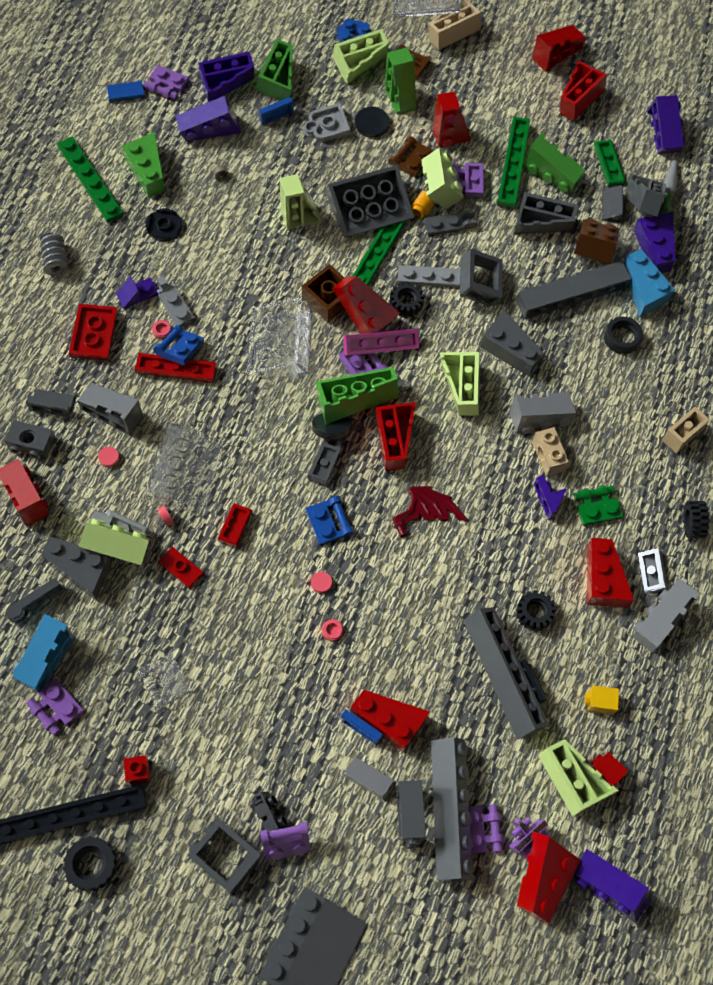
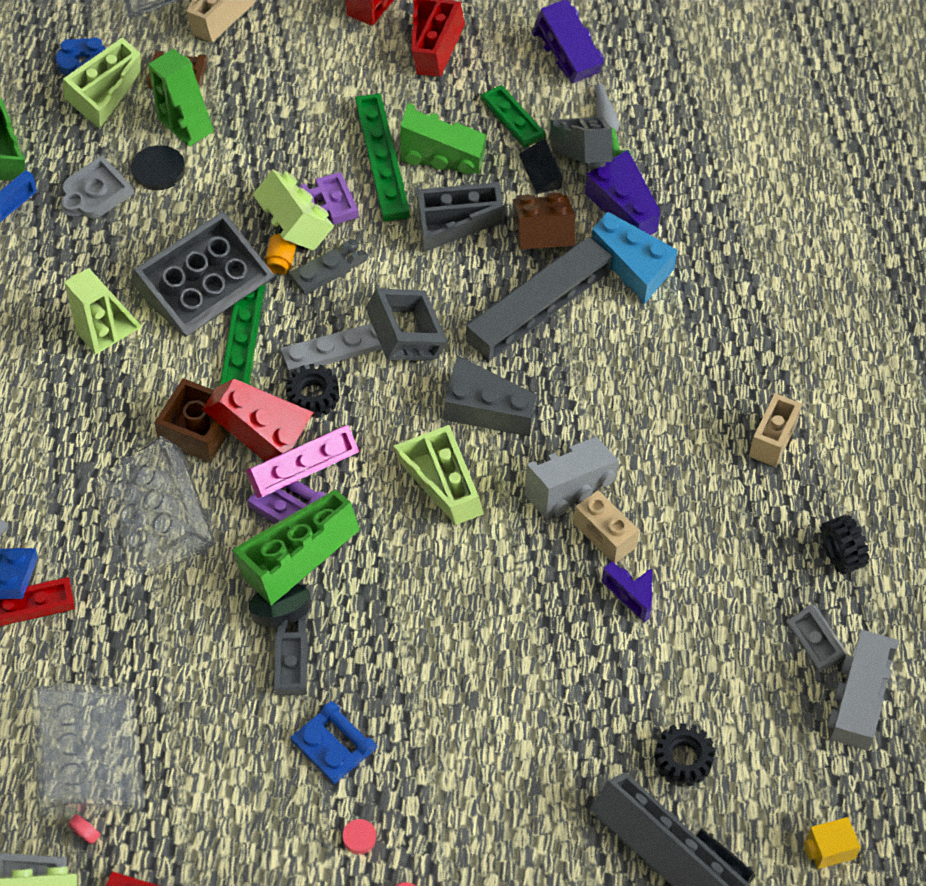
camera: 20 degrees left, 10 degrees down
red plate [217,503,253,548] -> none
red wedge [375,402,416,471] -> none
reddish brown plate [388,136,434,178] -> none
dark red animal [393,486,468,537] -> none
red wedge [433,91,471,147] -> none
green plate [573,485,623,526] -> none
red wedge [587,538,634,608] -> none
black tyre [604,316,643,354] -> none

